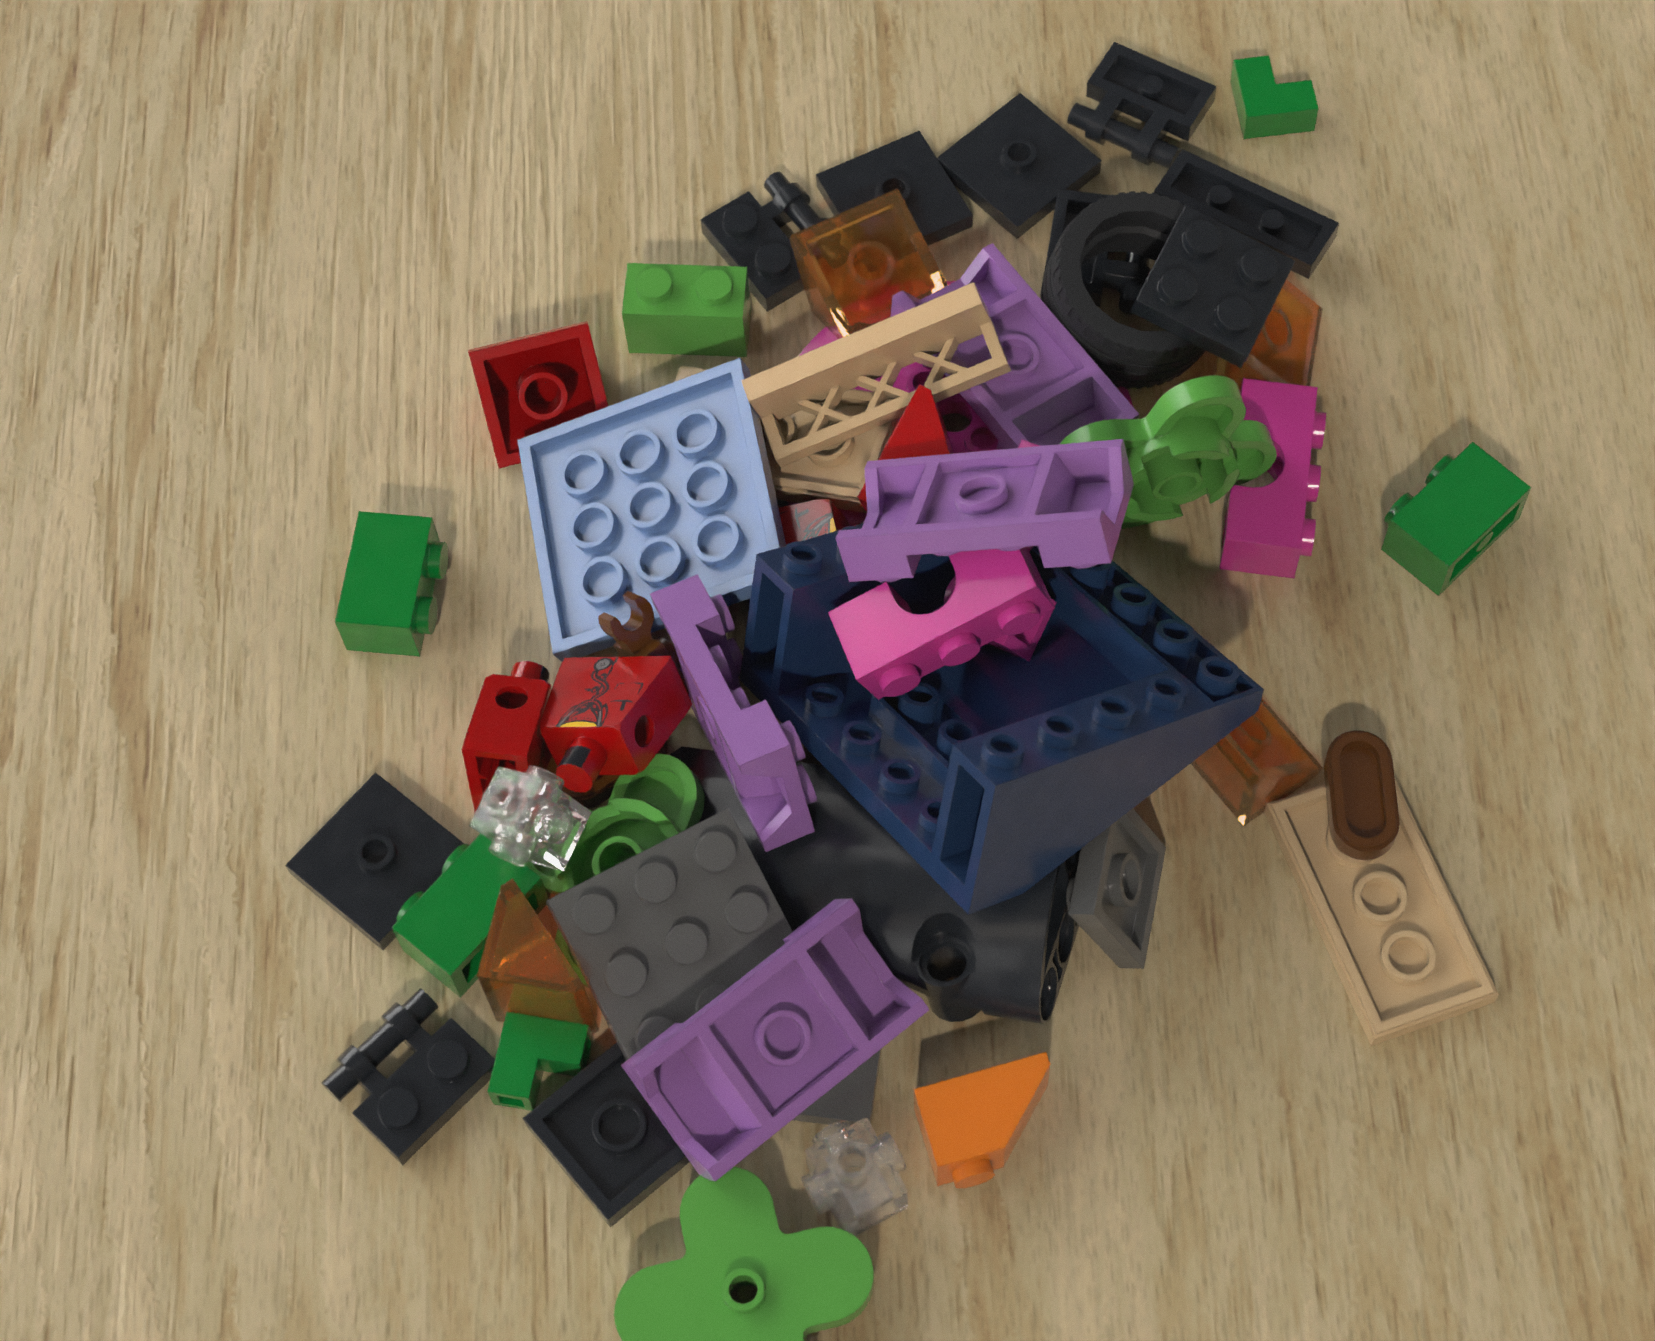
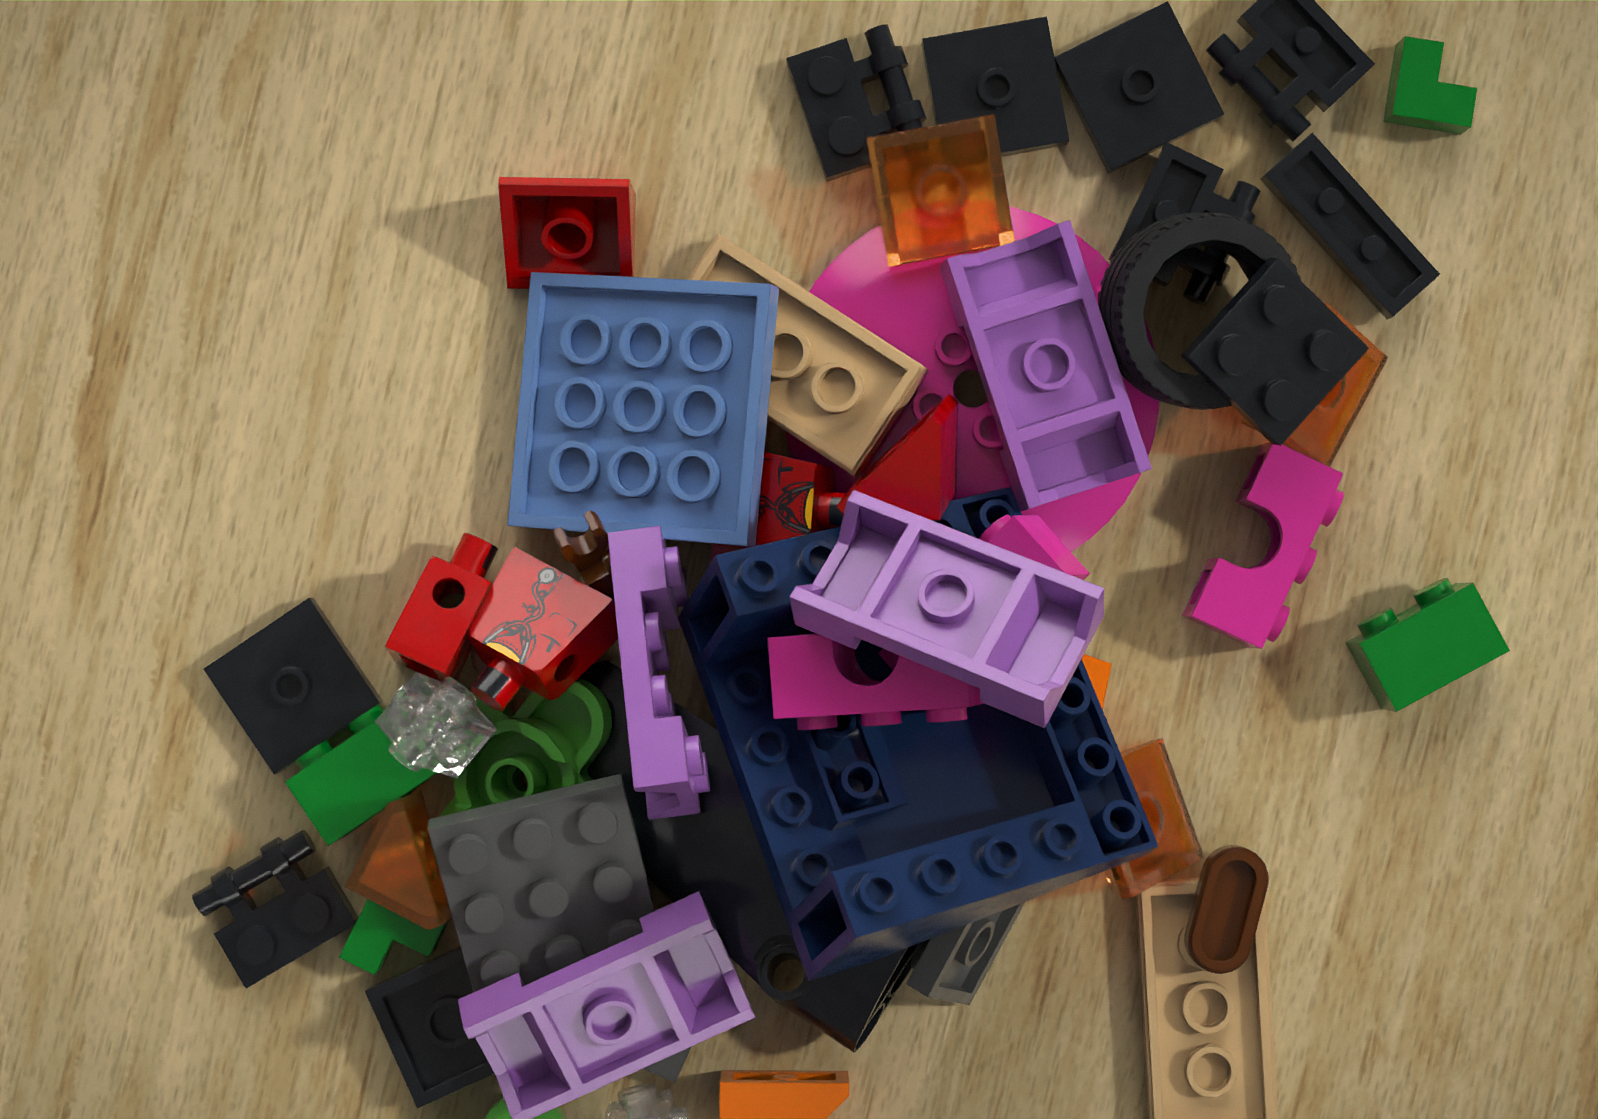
camera: 10 degrees right, 25 degrees up
green brick [335,511,448,657] -> none
bright green brick [622,263,751,357] -> none
tan fence [741,282,1011,467] -> none
bright green plant [1060,375,1277,529] -> none

